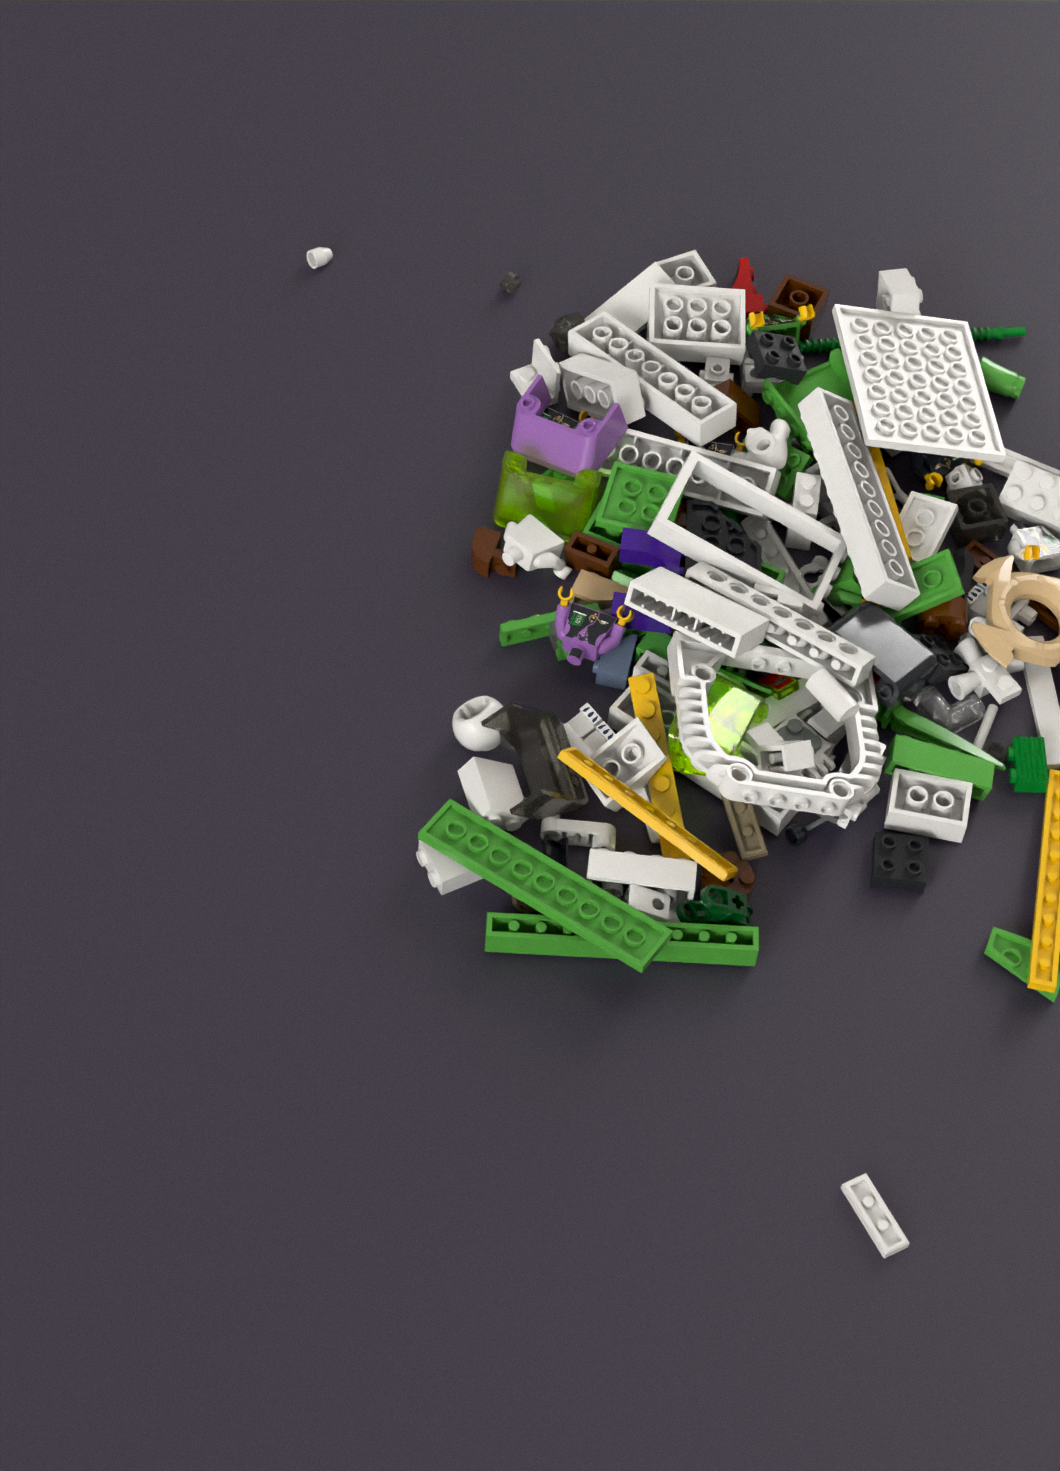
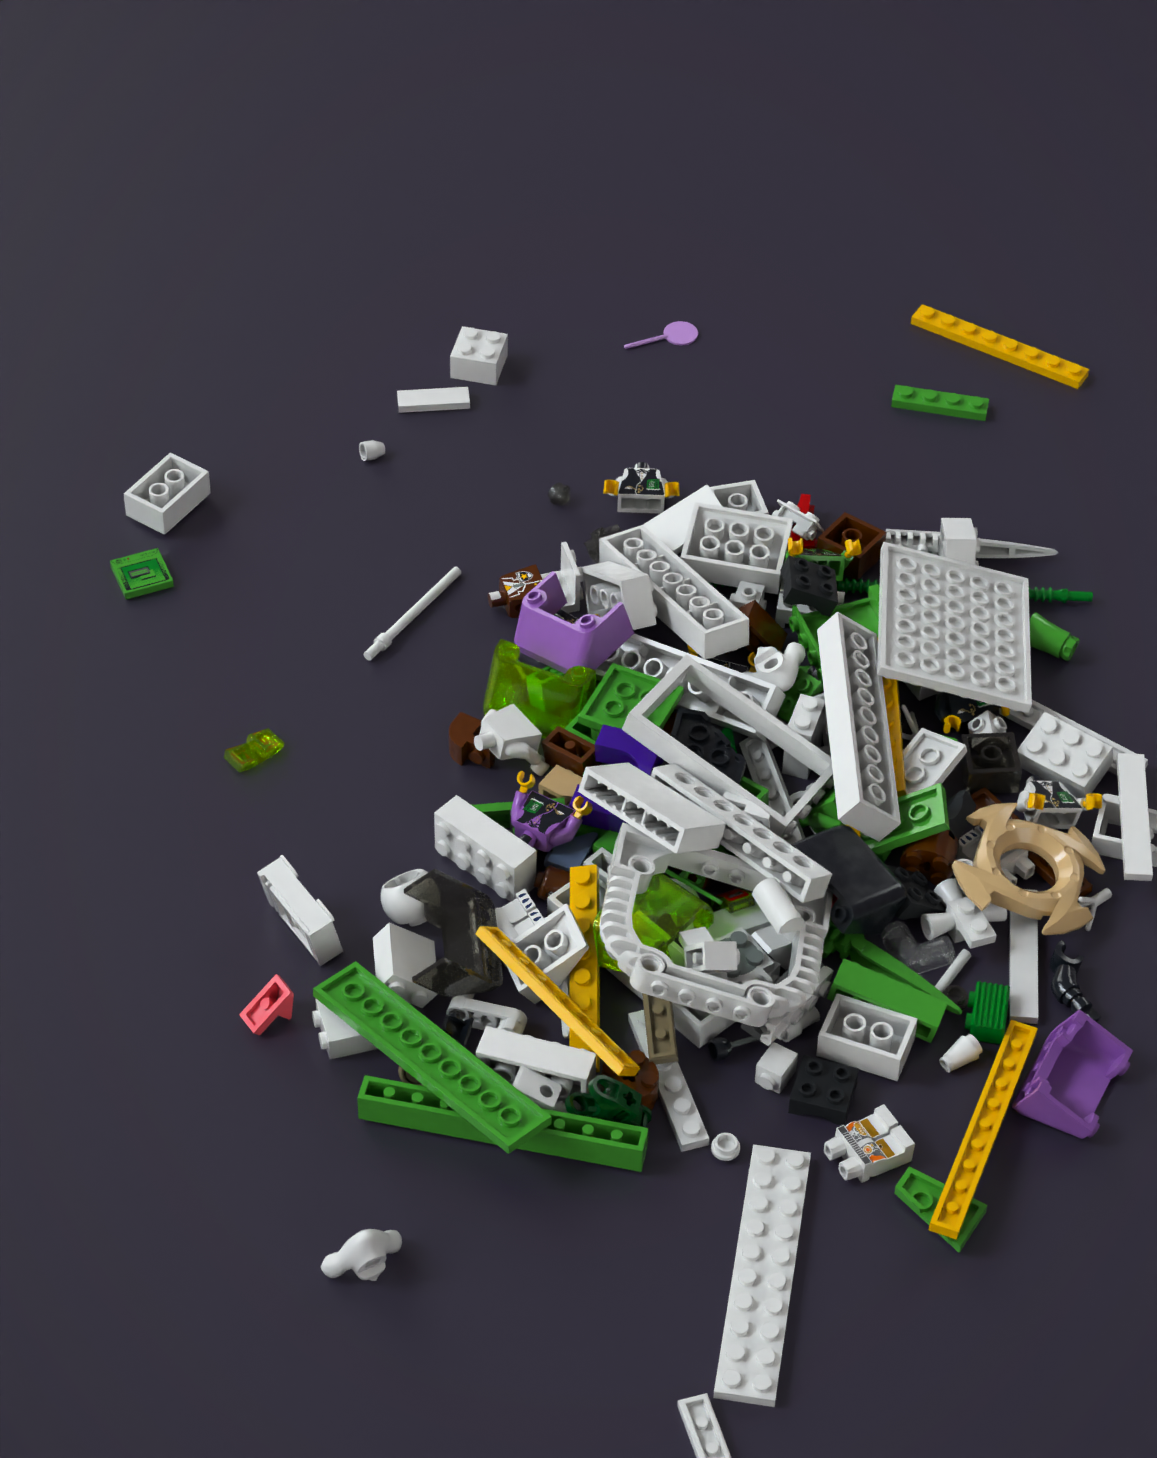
camera: 15 degrees right, 10 degrees down
none -> bright green tile [110,548,174,599]
none -> white brick [124,453,211,535]
none -> clear neon green slope [224,728,284,773]
none -> coral slope [239,974,294,1036]
none -> white piece [257,855,343,966]
none -> white head [321,1229,402,1281]
none -> white bar [363,567,461,661]
none -> white tile [397,387,470,413]
none -> white brick [434,795,537,902]
none -> white brick [450,326,508,385]
none -> reddish brown torso [488,564,543,618]
none -> reddish brown head [533,865,570,901]
none -> torso [603,462,680,514]
none -> lavender piece [624,321,698,349]
none -> white plate [628,1010,709,1152]
none -> white plate [711,1133,740,1161]
none -> white plate [713,1144,811,1407]
none -> white brick [755,1042,798,1094]
none -> white hinge [772,499,824,540]
none -> white hips [824,1104,915,1183]
none -> white piece [885,529,1059,558]
none -> bright green plate [891,385,989,421]
none -> yellow plate [911,304,1089,389]
none -> white cone [939,1034,983,1073]

